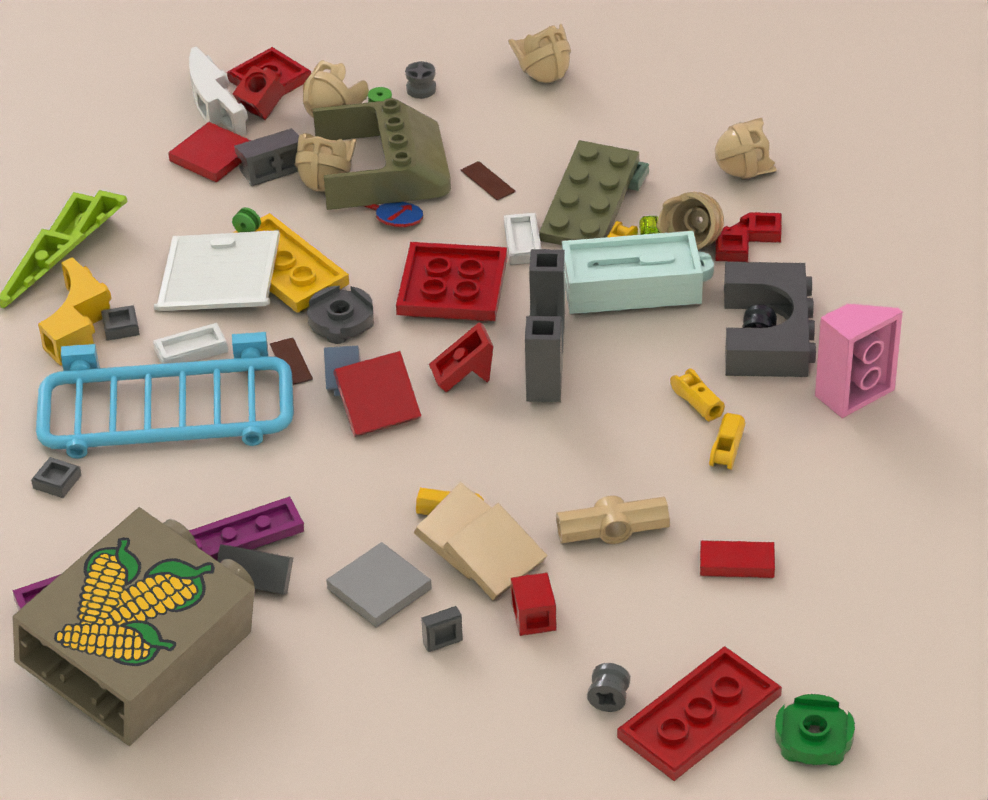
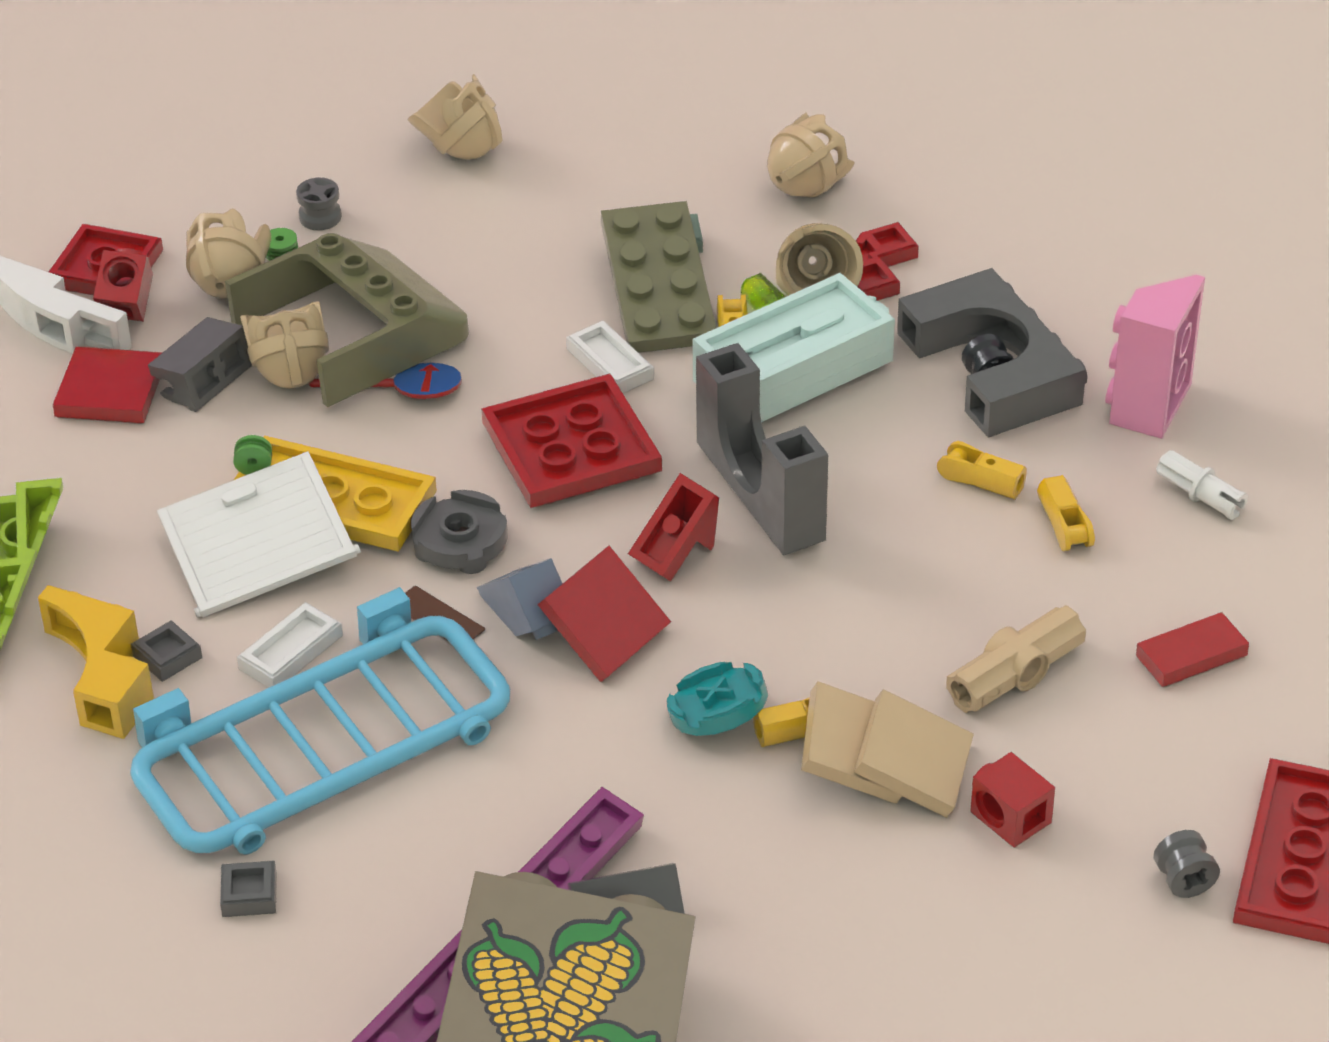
camera: 30 degrees left, 0 degrees up
light grey tile [326,542,432,627] -> none
dark grey tile [421,606,463,652] -> none
reddish brown sticker [461,161,515,200] -> none
none -> teal tile [666,662,768,736]
none -> white axle [1156,450,1248,520]

